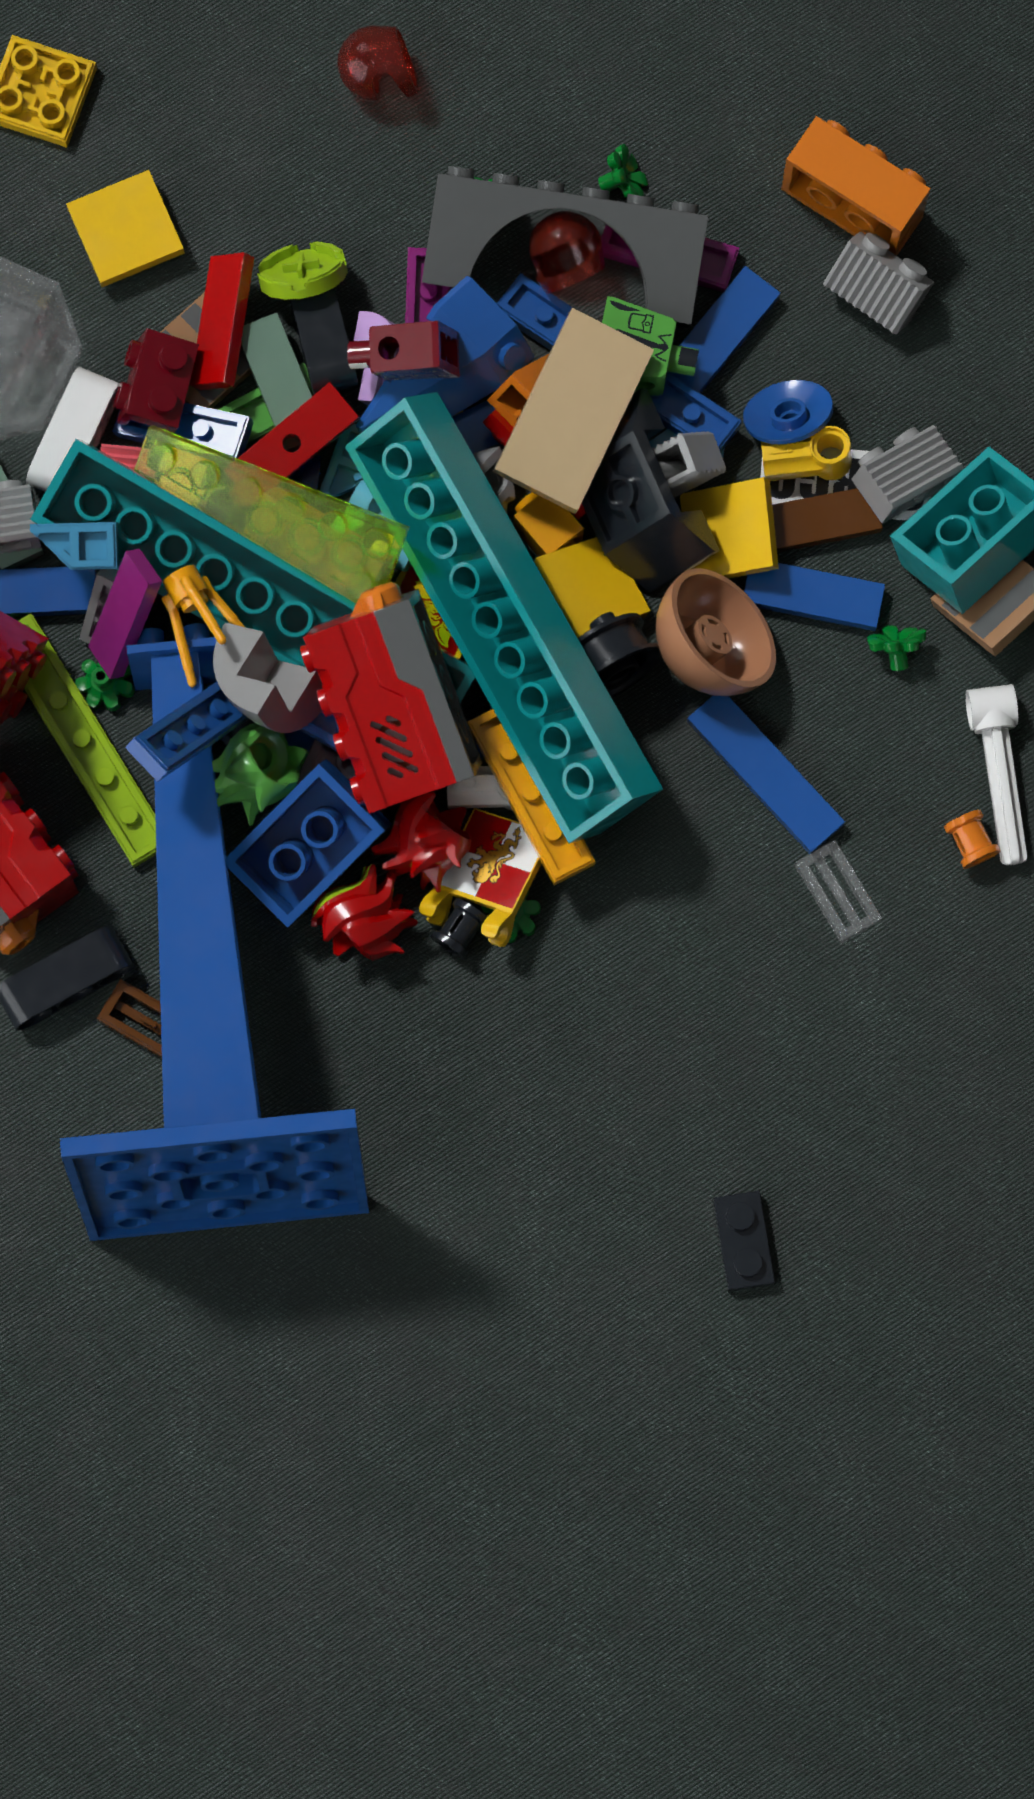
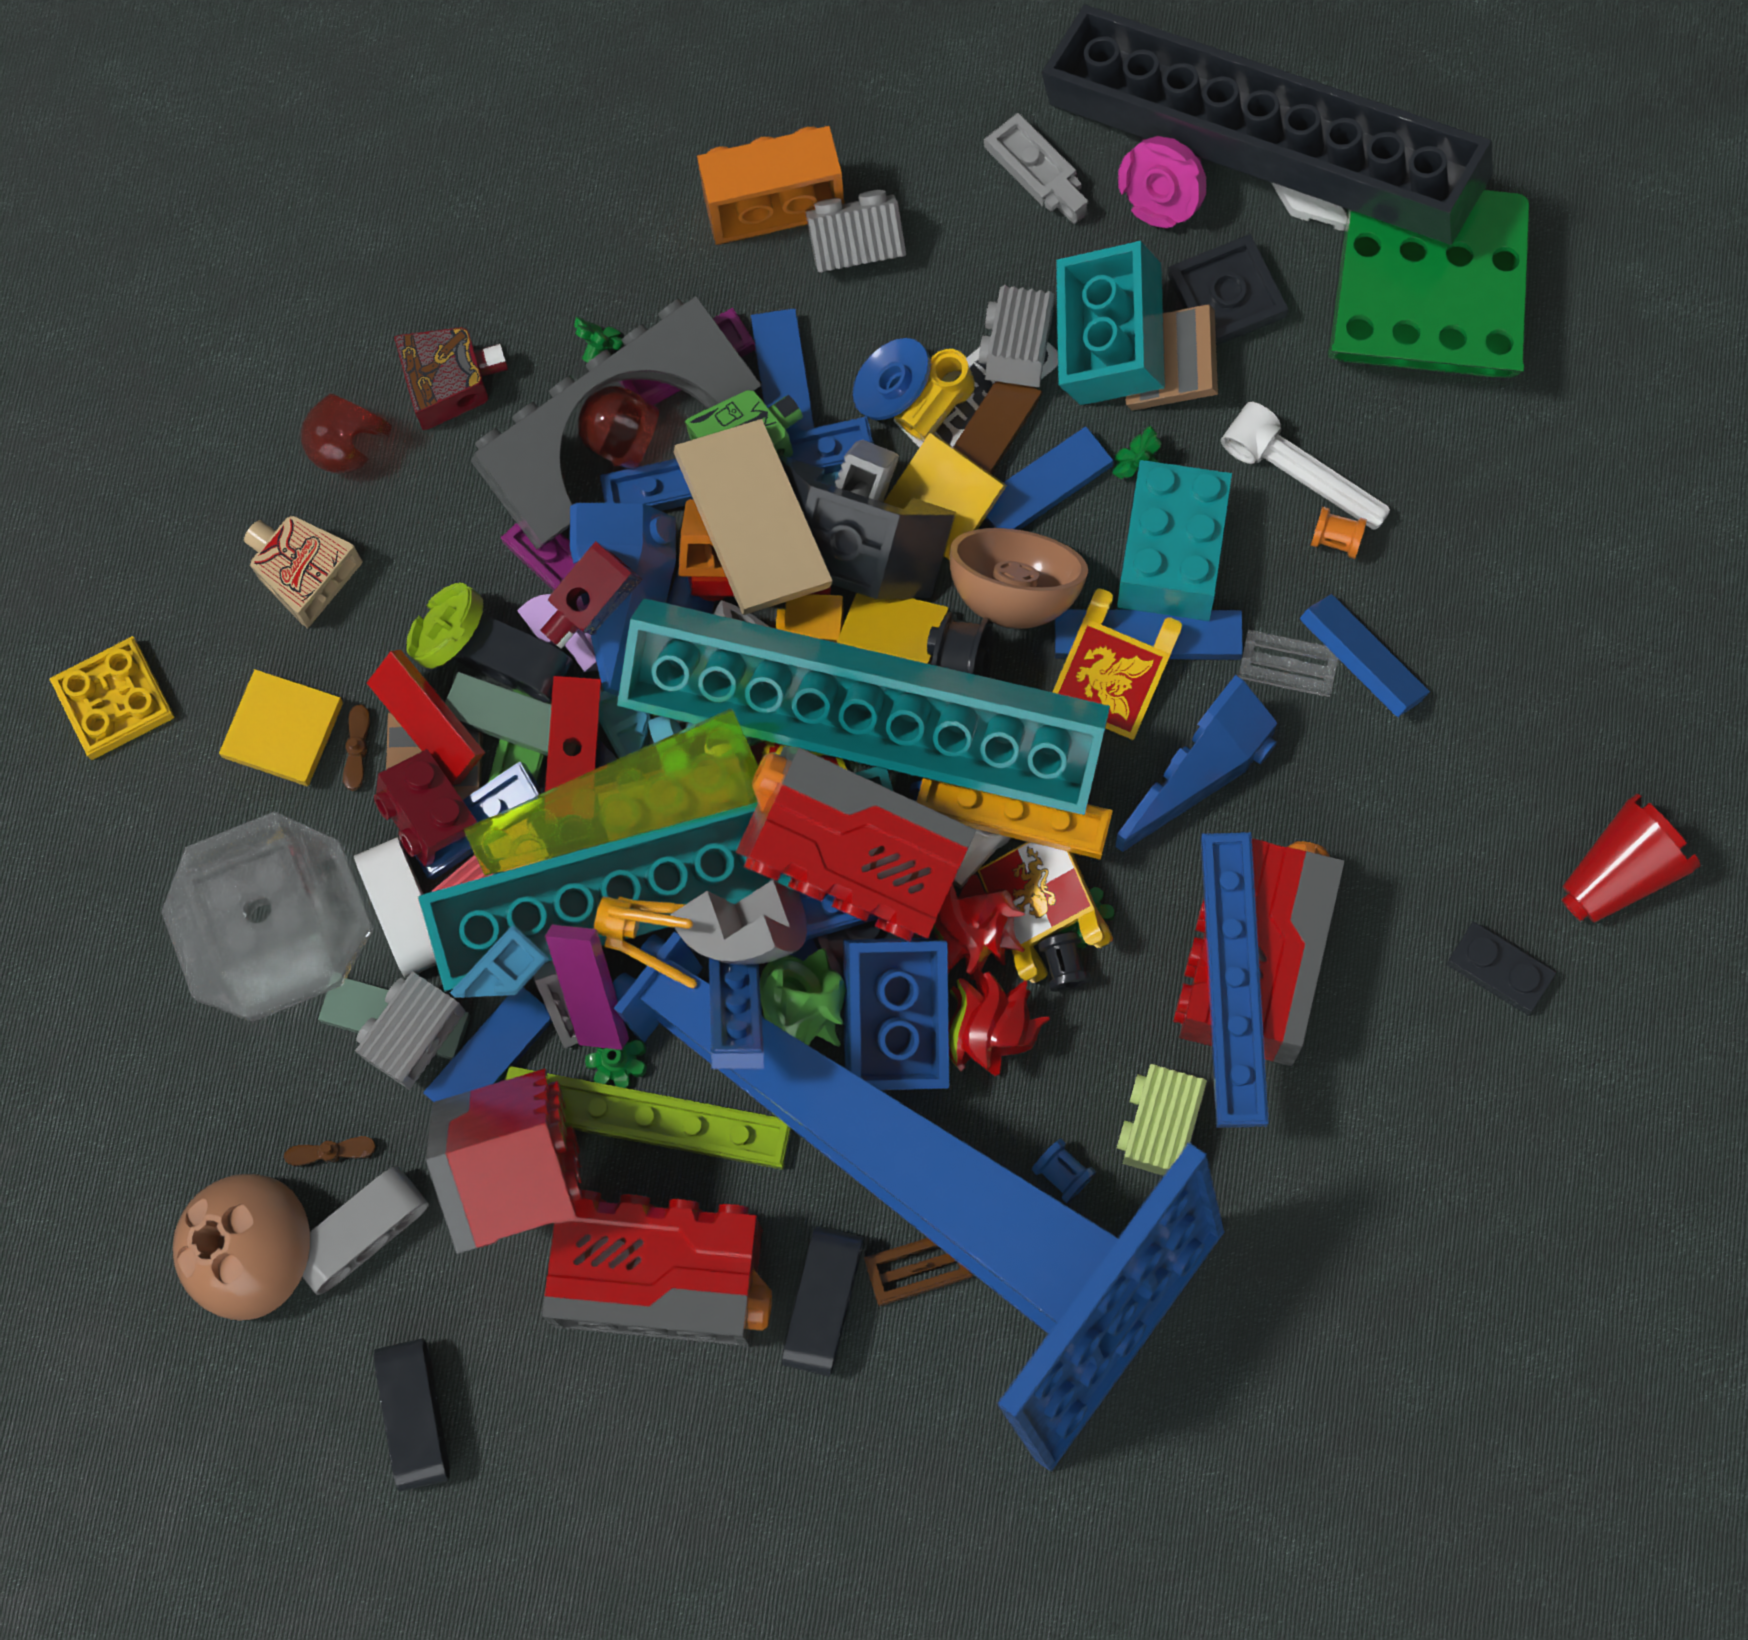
camera: 40 degrees left, 5 degrees down
none -> tan torso [244,516,363,628]
none -> reddish brown piece [343,705,371,791]
none -> torso [394,327,508,431]
none -> blue bush [1031,1138,1096,1204]
none -> flag [1052,588,1182,741]
none -> blue wedge [1115,675,1277,852]
none -> yellowish green brick [1116,1064,1207,1176]
none -> teal brick [1117,460,1232,621]
none -> red piece [1173,838,1345,1066]
none -> blue tile [1201,832,1268,1128]
none -> blue tile [1300,594,1430,717]
none -> red cone [1561,794,1701,923]

